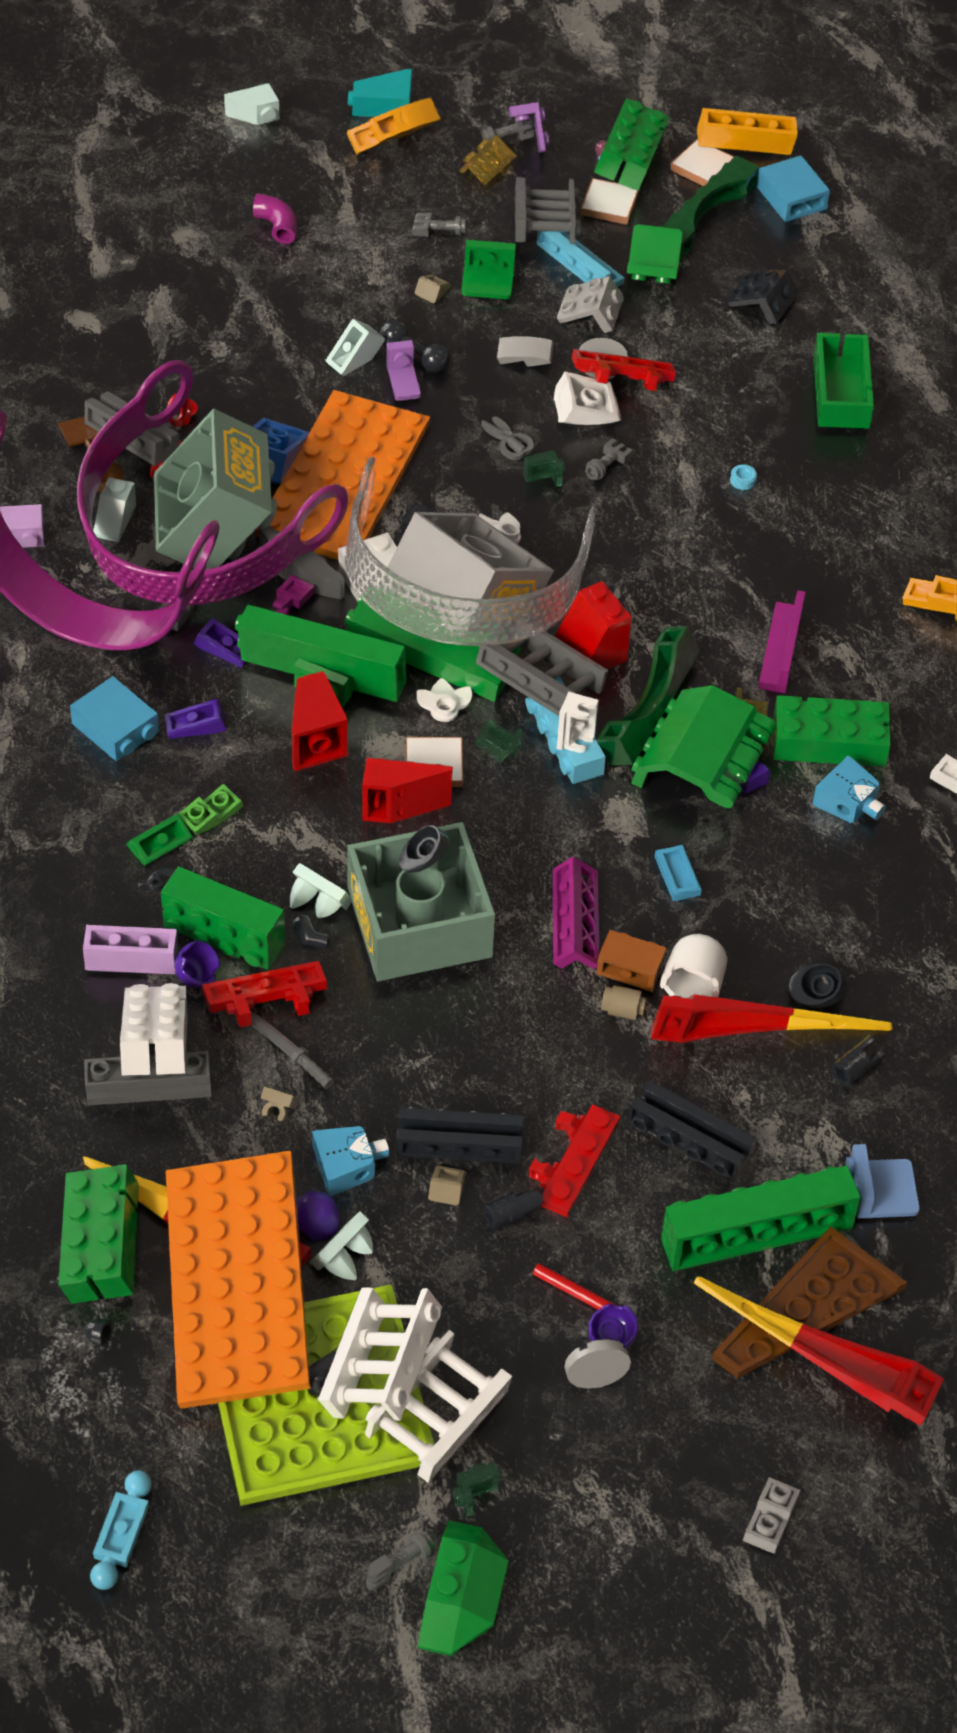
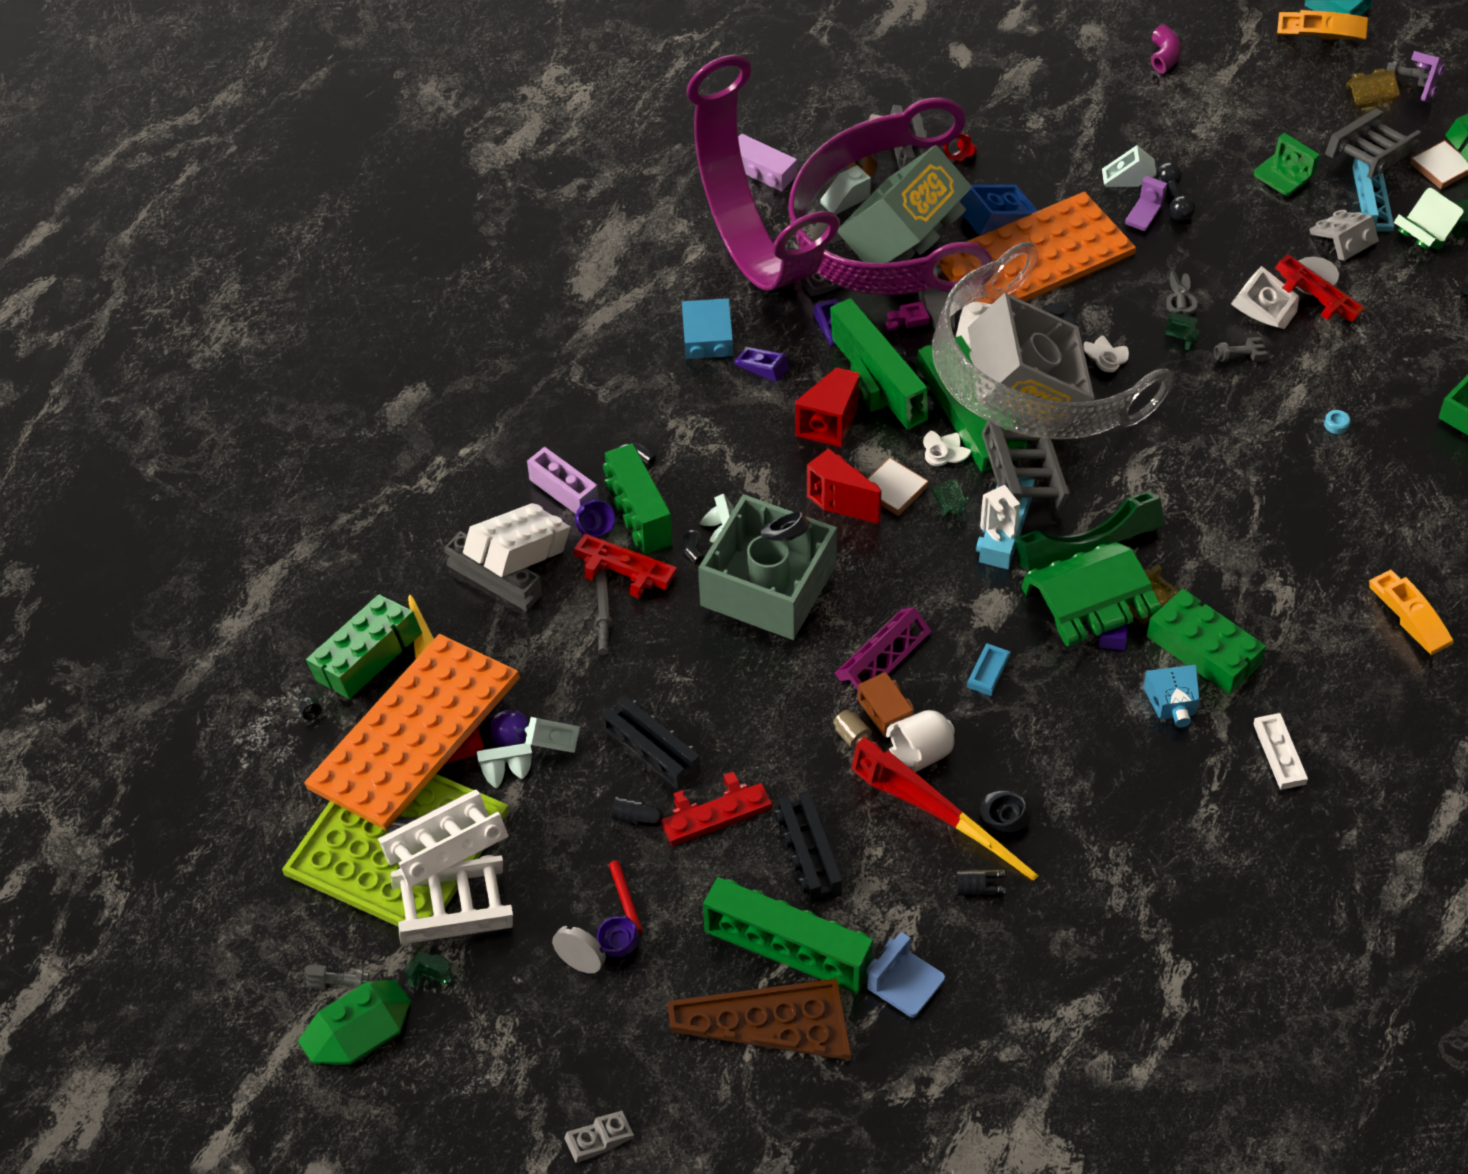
camera: 45 degrees right, 0 degrees up
medium azure plate [90,1470,152,1590] -> none
green slope [126,813,193,866] -> none
bright green slope [179,784,244,835] -> none
dark tan tile [260,1086,299,1122] -> none
dark azure torso [312,1126,389,1196] -> none
dark grey hinge [412,213,468,237] -> none
dark tan slope [415,275,451,303] -> none
dark tan slope [428,1166,467,1205] -> none
light grey slope [497,336,554,367] -> none
red slope [555,581,632,670] -> none
red plate [694,1277,944,1426] -> none
magenta fence [758,590,805,694] -> none
none -> light aqua tile [525,717,580,753]

